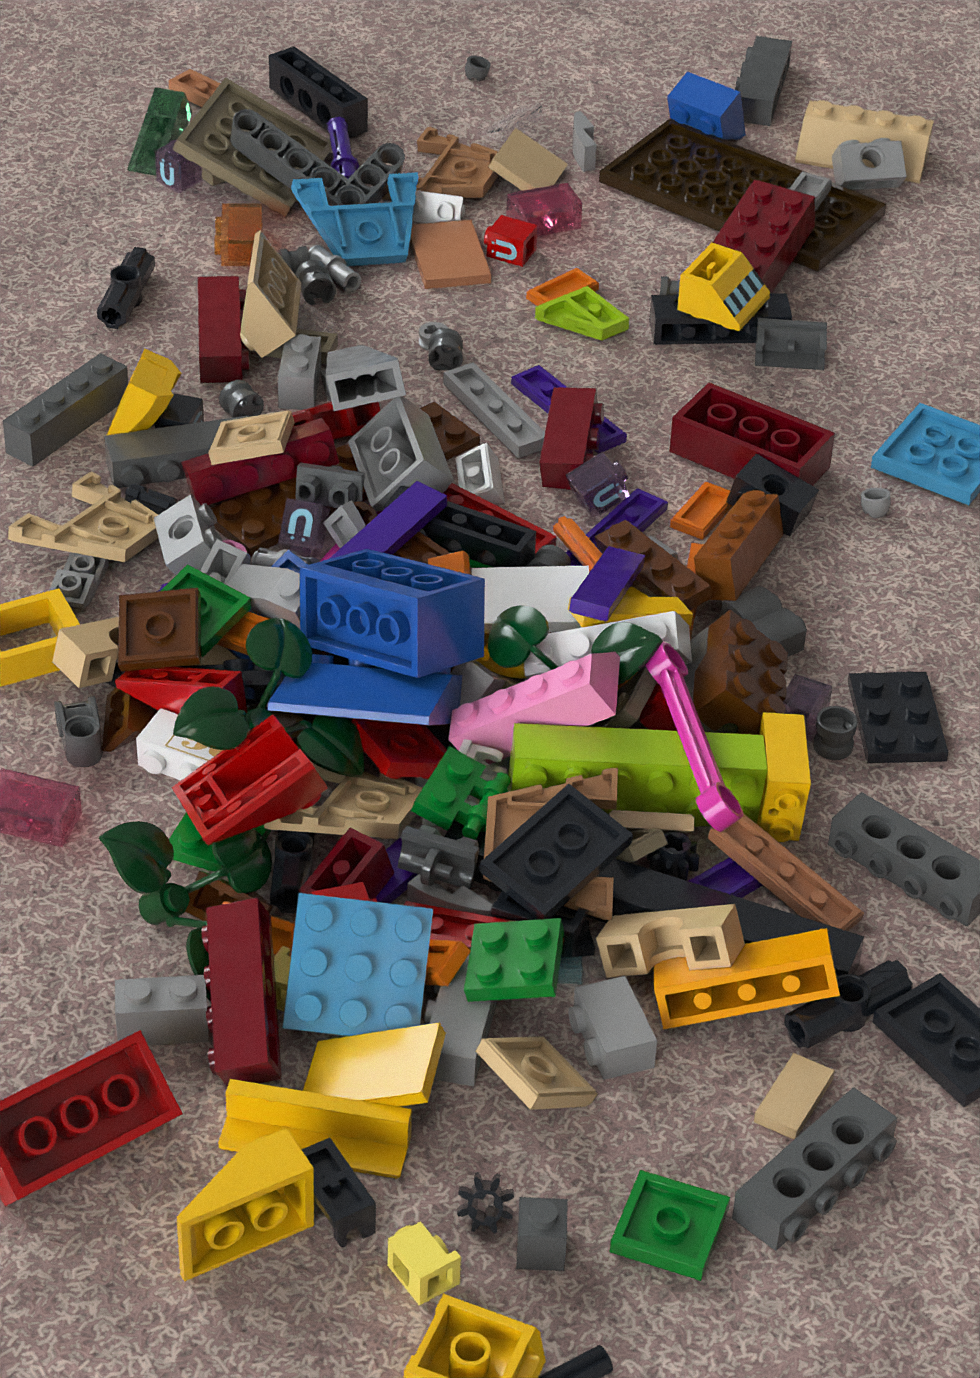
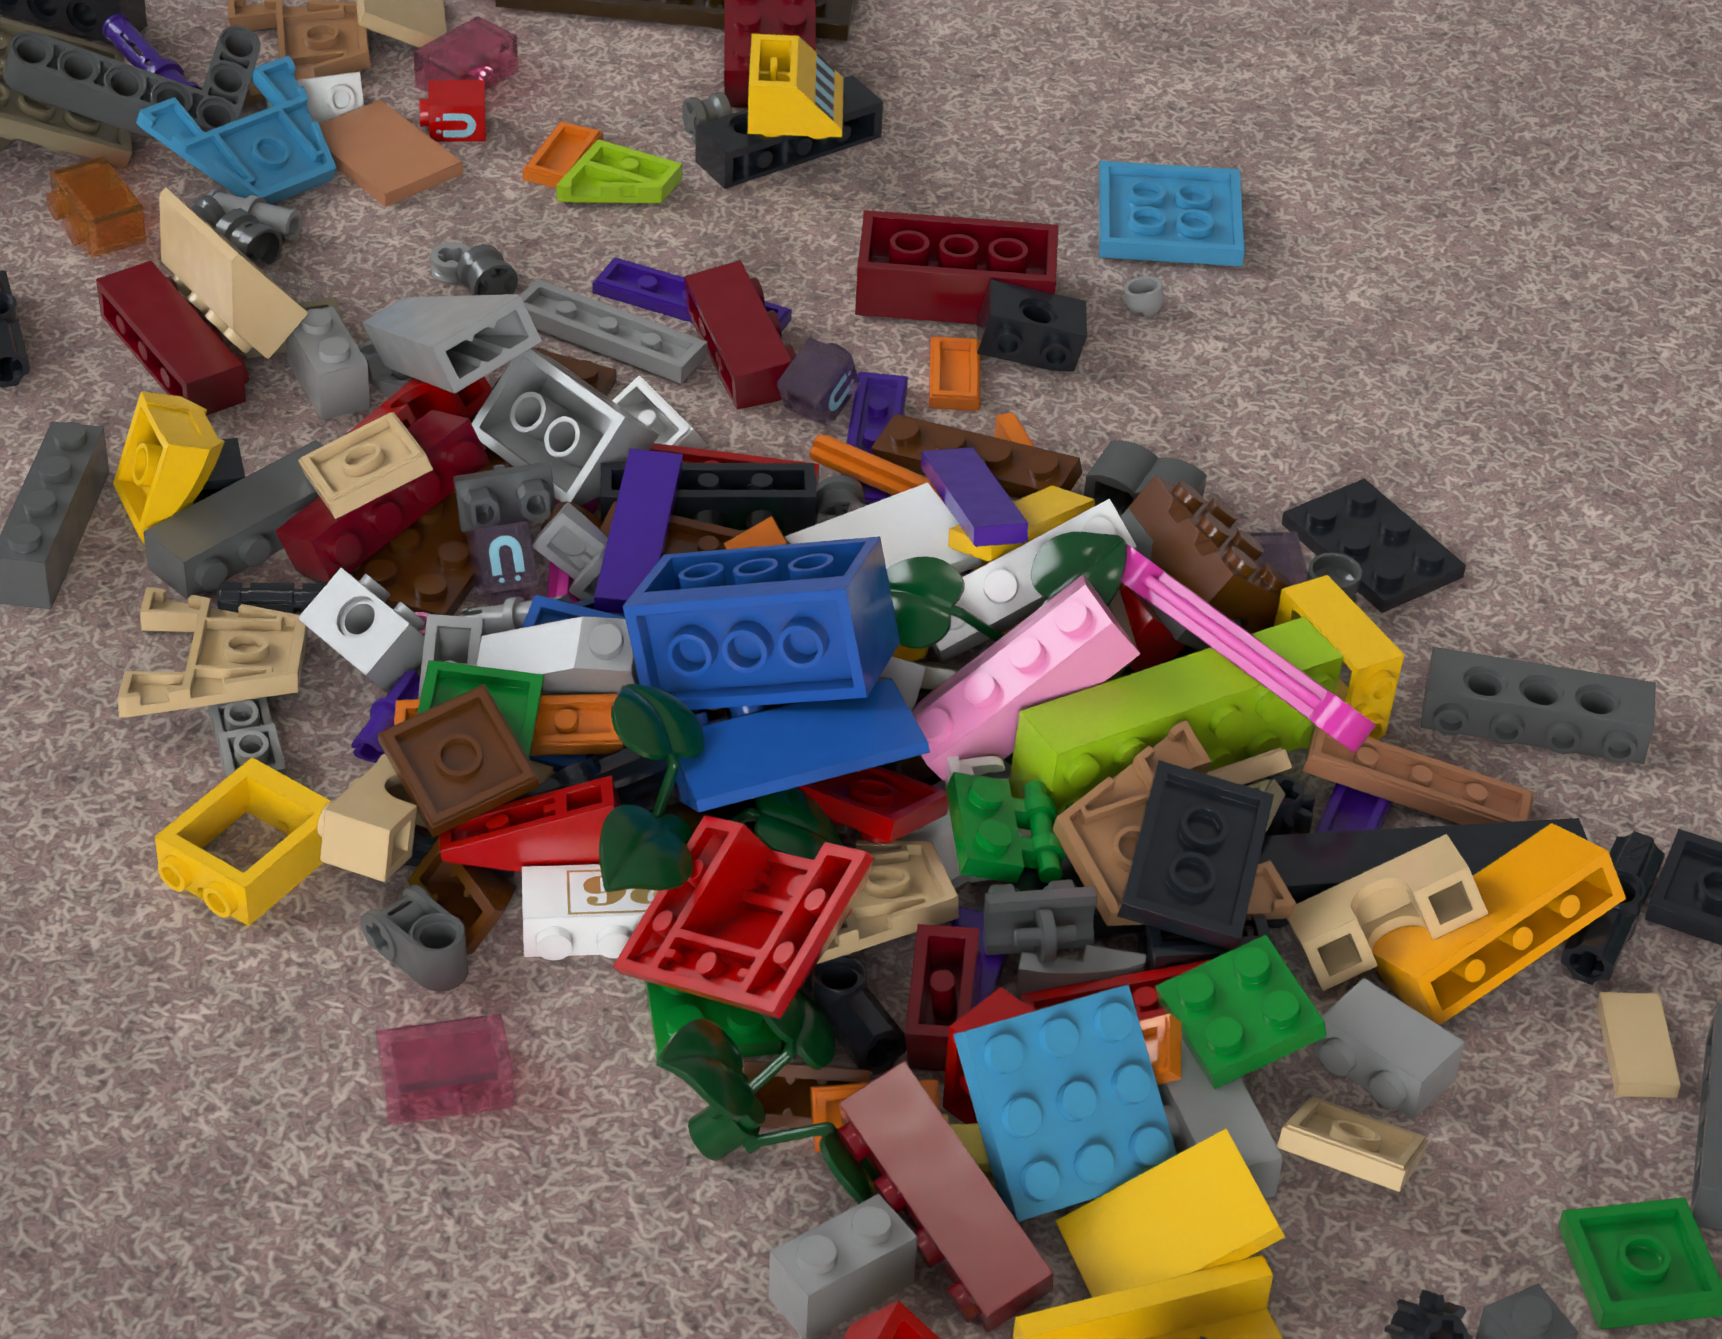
camera: 30 degrees left, 0 degrees up
dark grey wheel [219,380,264,418] -> none
dark orange brick [694,490,783,601] -> none
dark grey hinge [755,318,827,370] -> none

